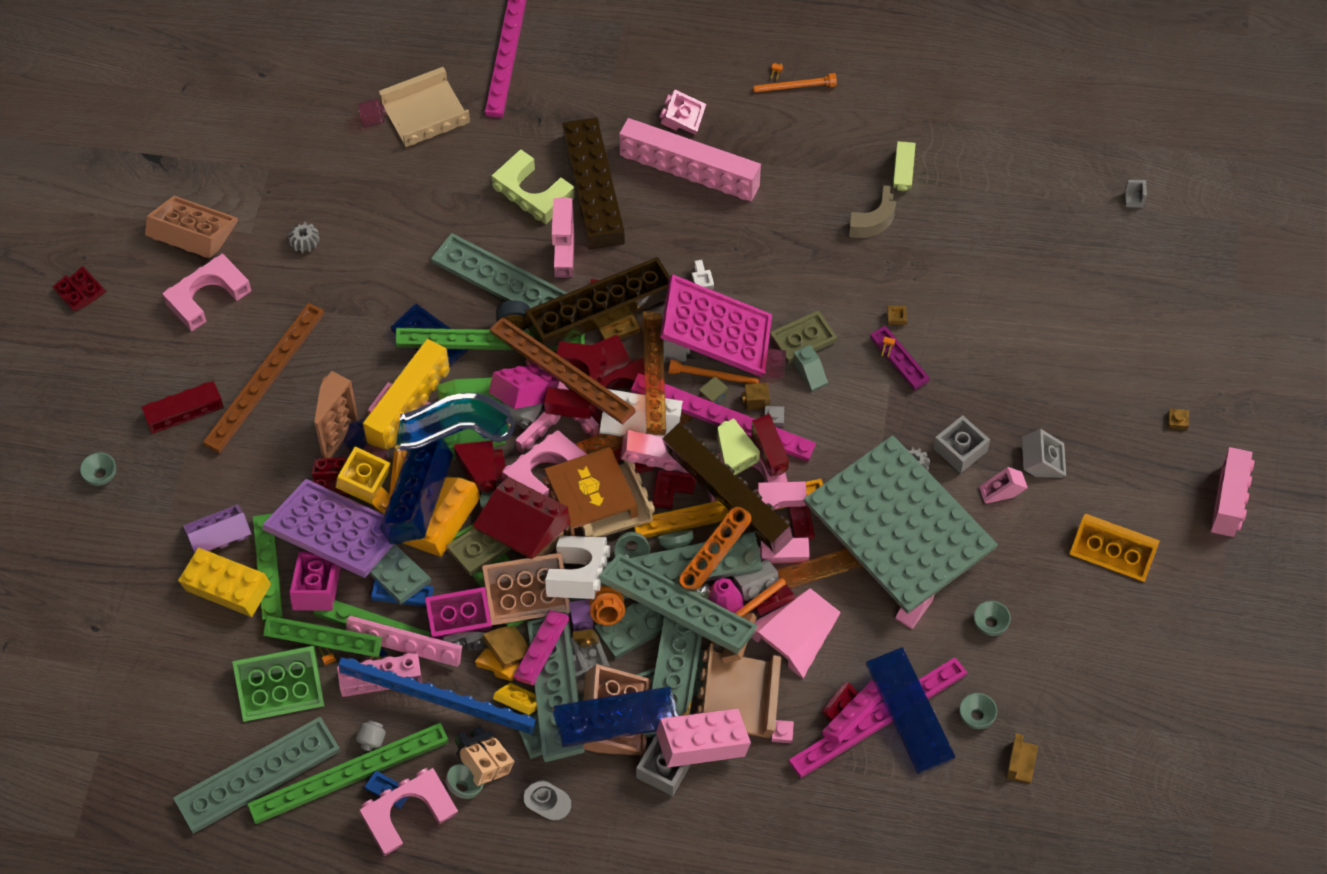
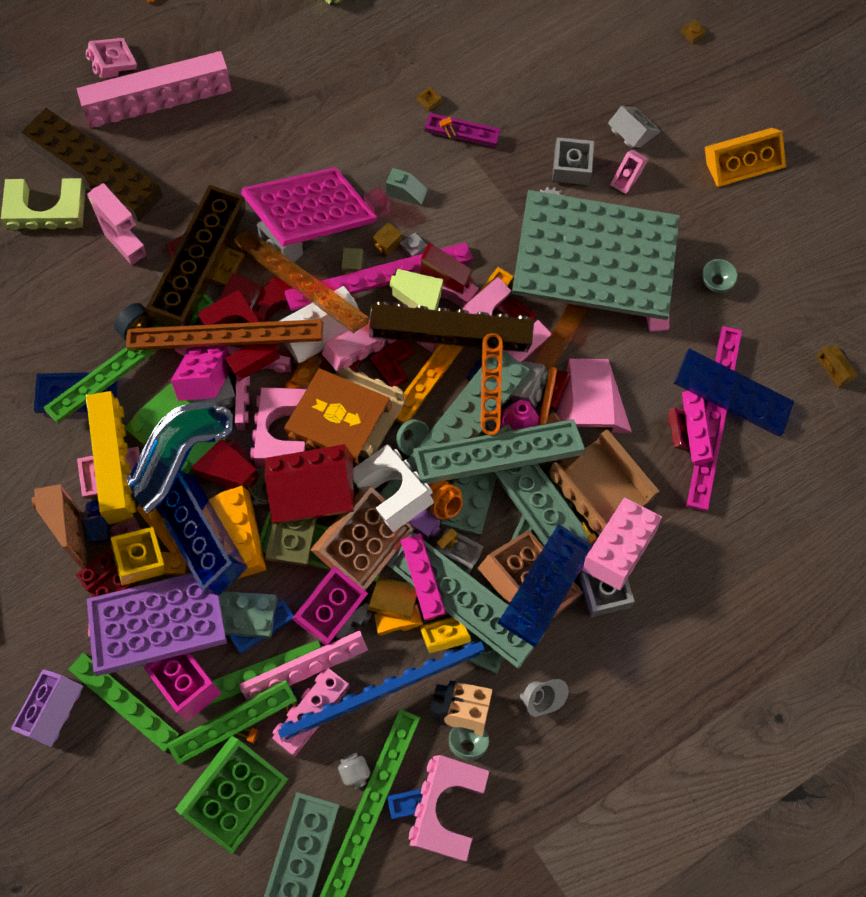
camera: 45 degrees left, 10 degrees up
yellow brick [178,547,271,617] -> none
sand green plate [431,233,567,308] -> none
sand green piece [658,530,694,550] -> none
orange piece [668,359,759,384] -> none
white plate [692,260,714,289] -> none
olive plate [770,310,837,364] -> none
bright pink plate [772,720,794,744] -> none
dark tan arch [849,185,897,238] -> none
sand green piece [960,693,997,729] -> none
bright pink brick [1211,447,1255,537] -> none

